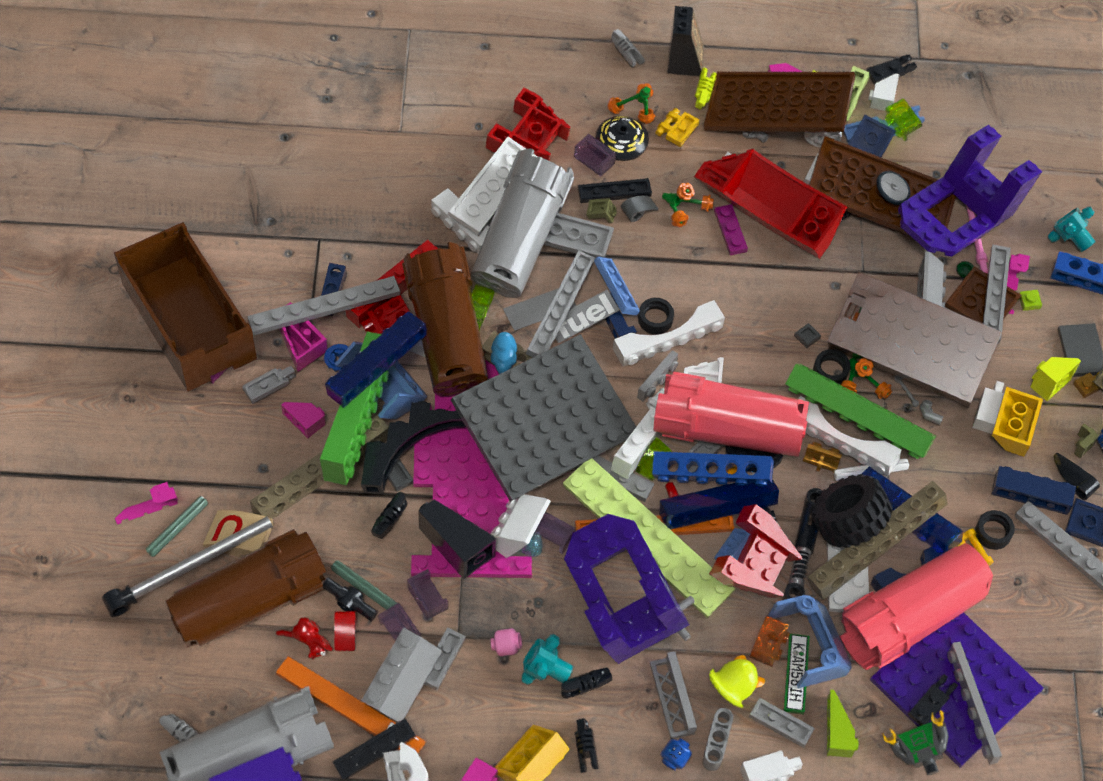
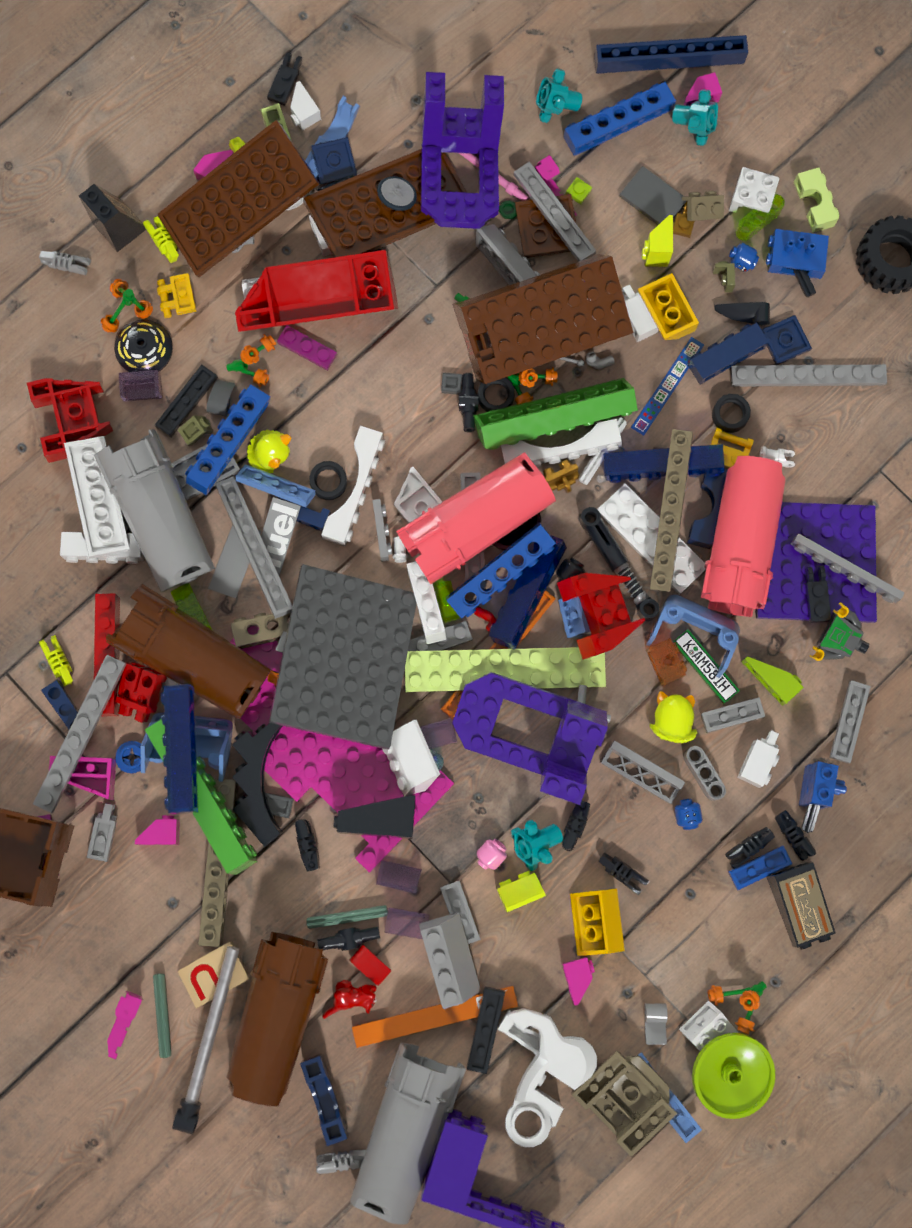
camera: 45 degrees left, 20 degrees up
dark azure arm [491,332,517,374] -> none
black tyre [811,474,892,548] -> none
clear neon green bracket [885,98,922,142] -> none
none -> neon yellow hinge [39,635,73,687]
none -> blue brick [185,384,271,496]
none -> neon yellow hair [247,429,292,473]
none -> dark blue arch [300,1054,349,1146]
none -> black pin [459,373,479,432]
none -> neon yellow slope [496,871,546,912]
none -> sticker [631,337,704,436]
none -> white piece [759,446,795,468]

